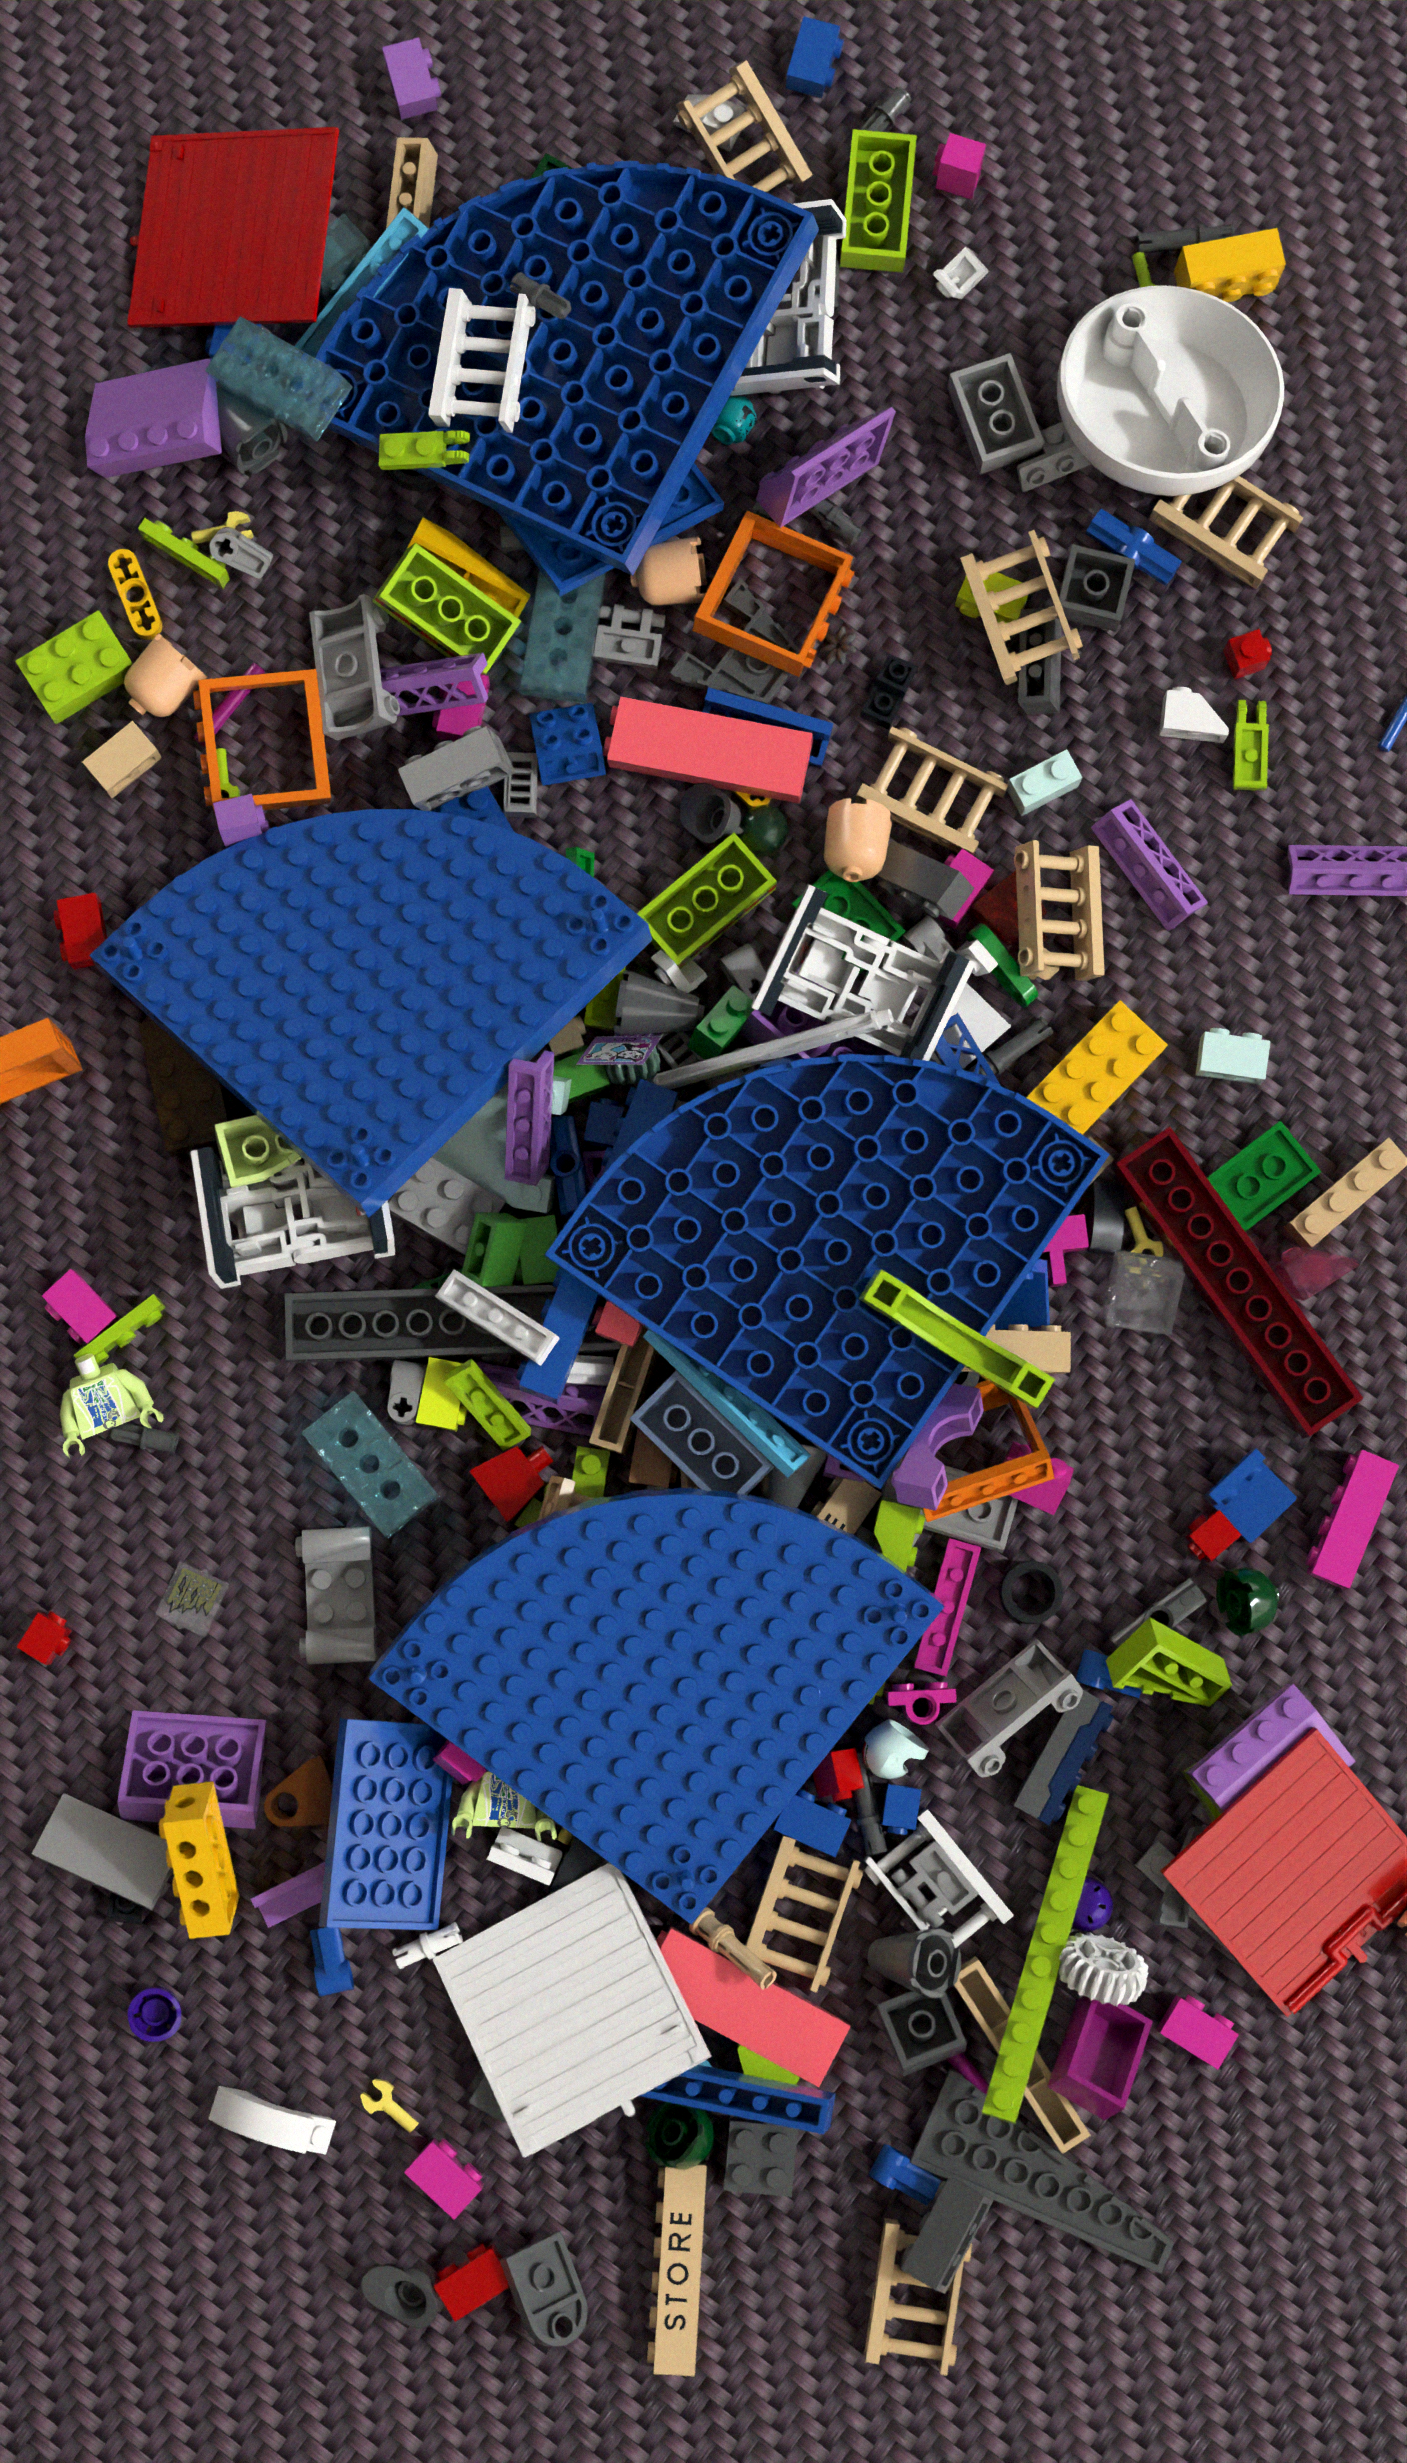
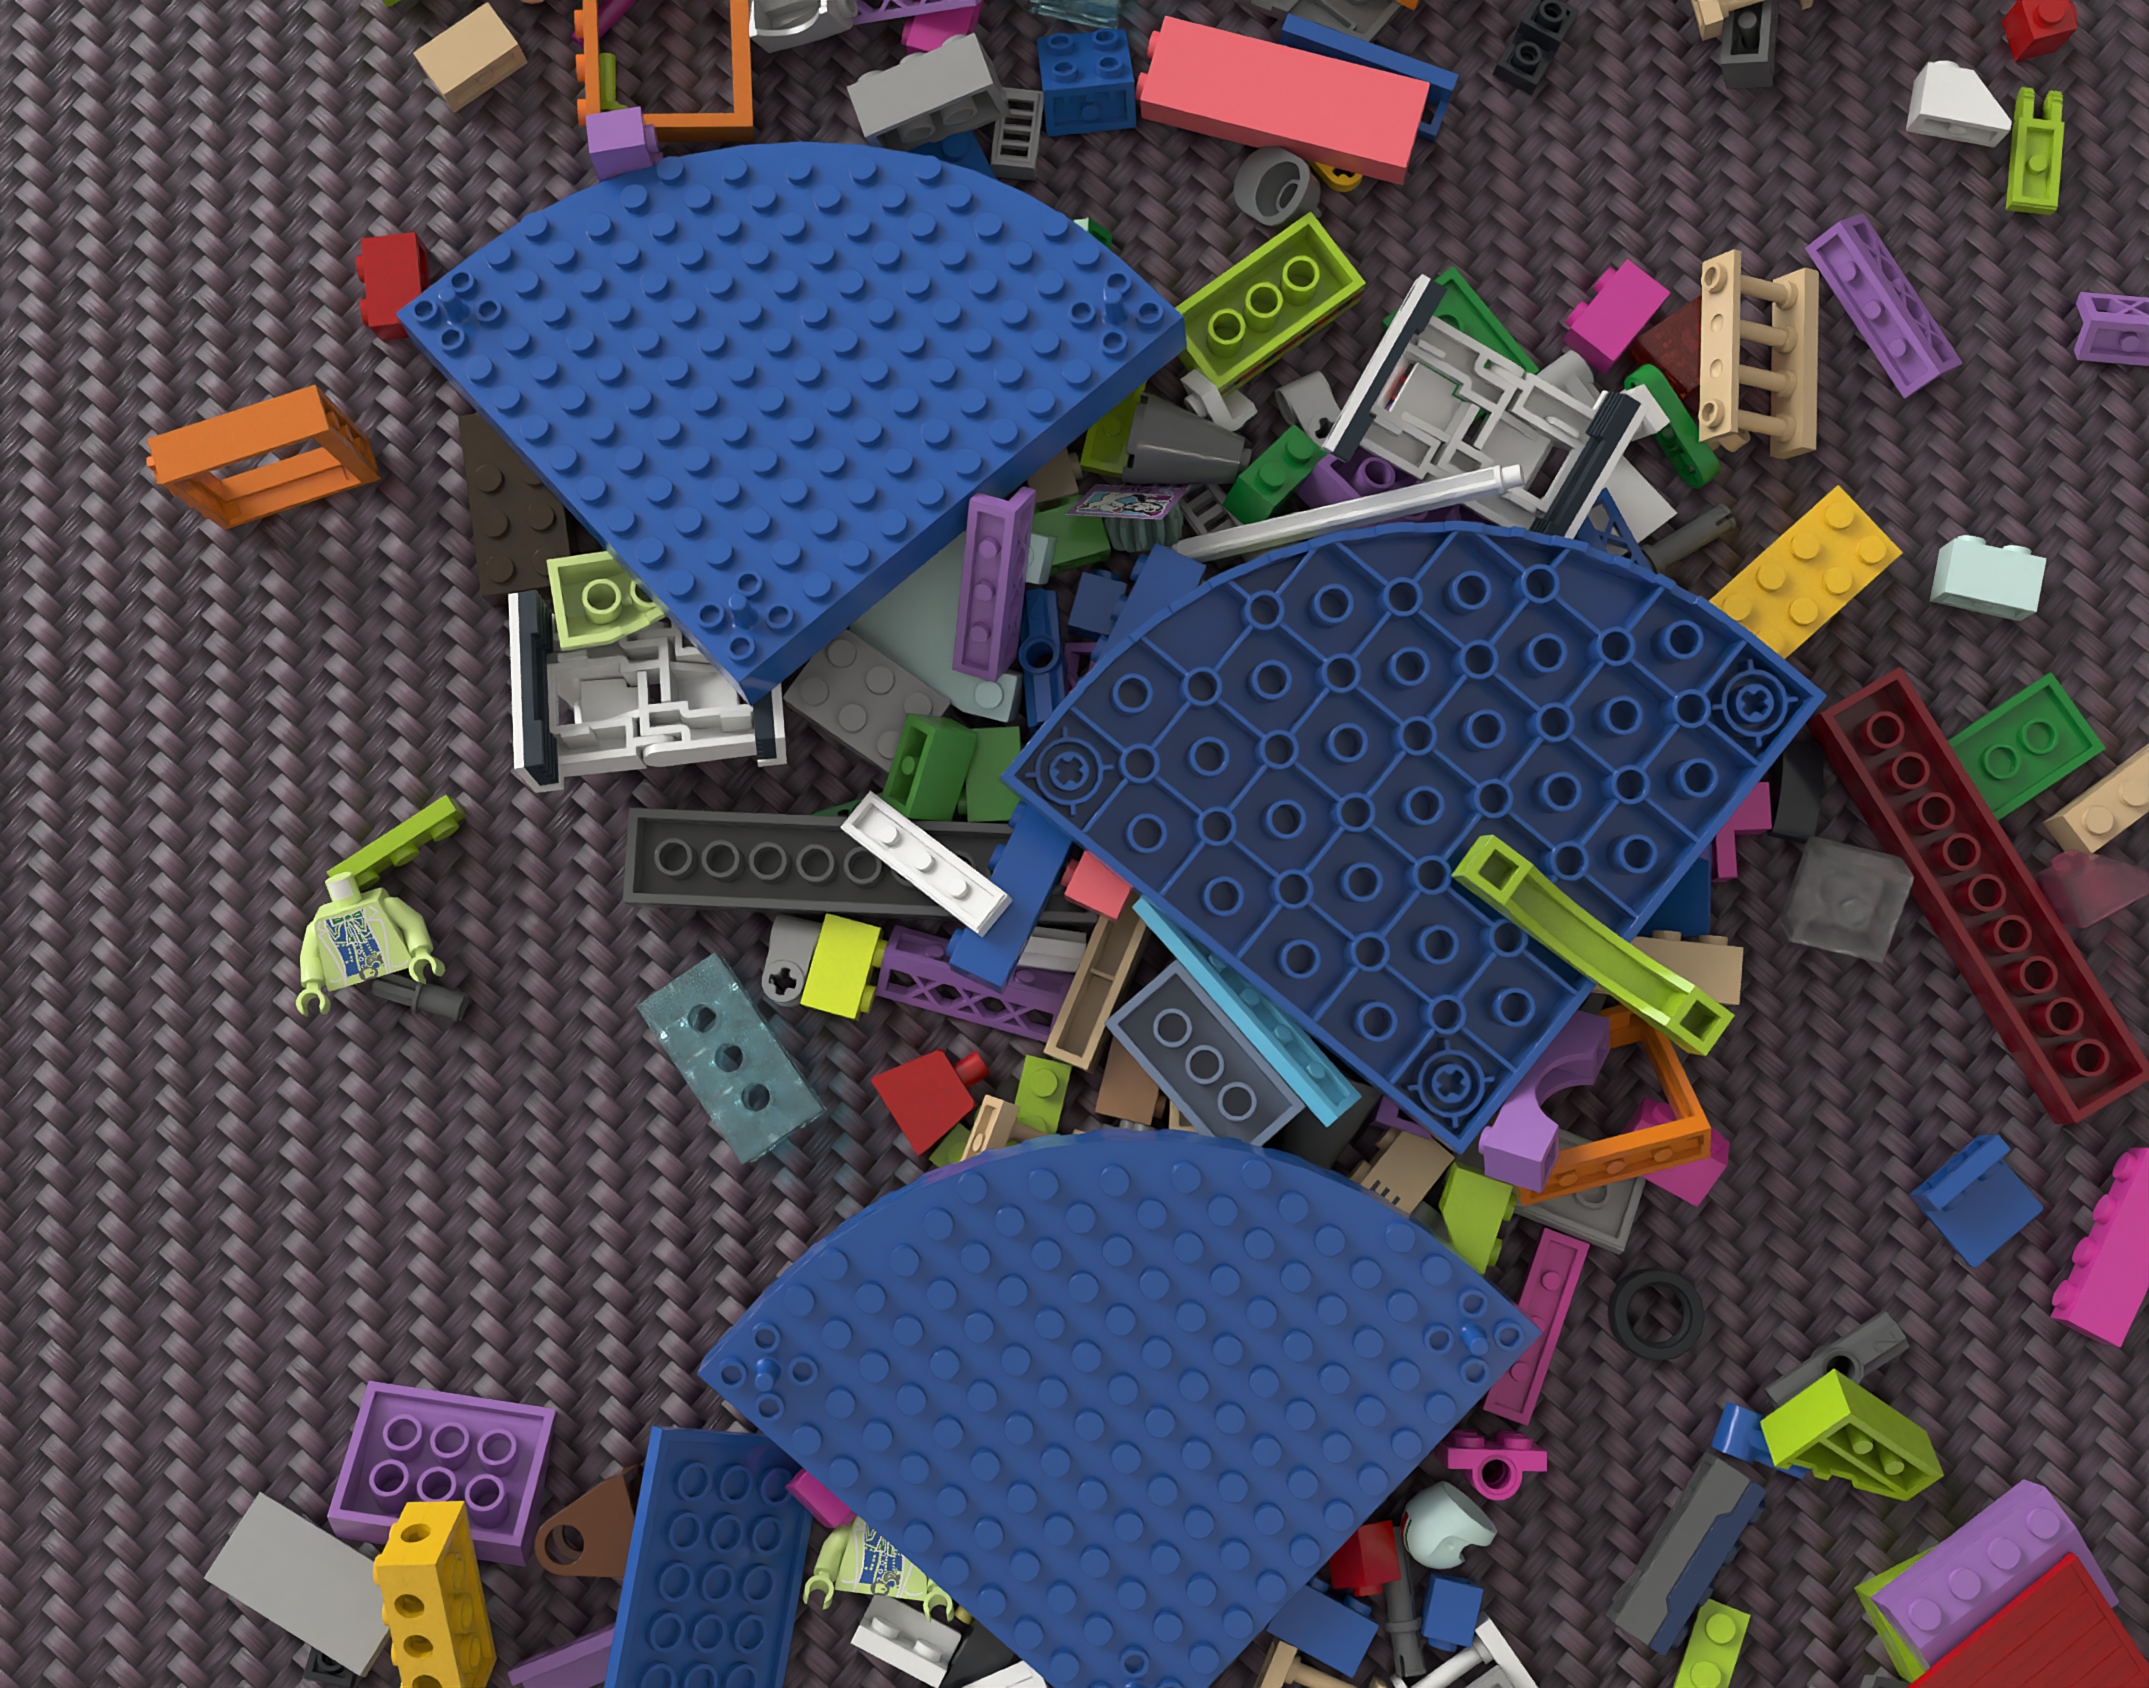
camera: 10 degrees right, 0 degrees up
red brick [17,1610,72,1665] -> none
dark pink brick [42,1269,121,1345] -> none
piece [155,1561,230,1637] -> none
light grey piece [295,1526,377,1664] -> none
lime plate [444,1359,531,1451] -> none
clear green hair [736,805,789,857] -> none
light nougat cylinder [824,798,892,882] -> none
tan fence [855,727,1009,855] -> none
dark grey brick [874,841,974,920] -> none
light grey piece [935,1639,1083,1777] -> none
light aqua brick [1007,749,1083,816] -> none
light yellow bar [1125,1207,1163,1269] -> none
red brick [1185,1510,1241,1562] -> none
dark green cylinder [1216,1567,1279,1636] -> none

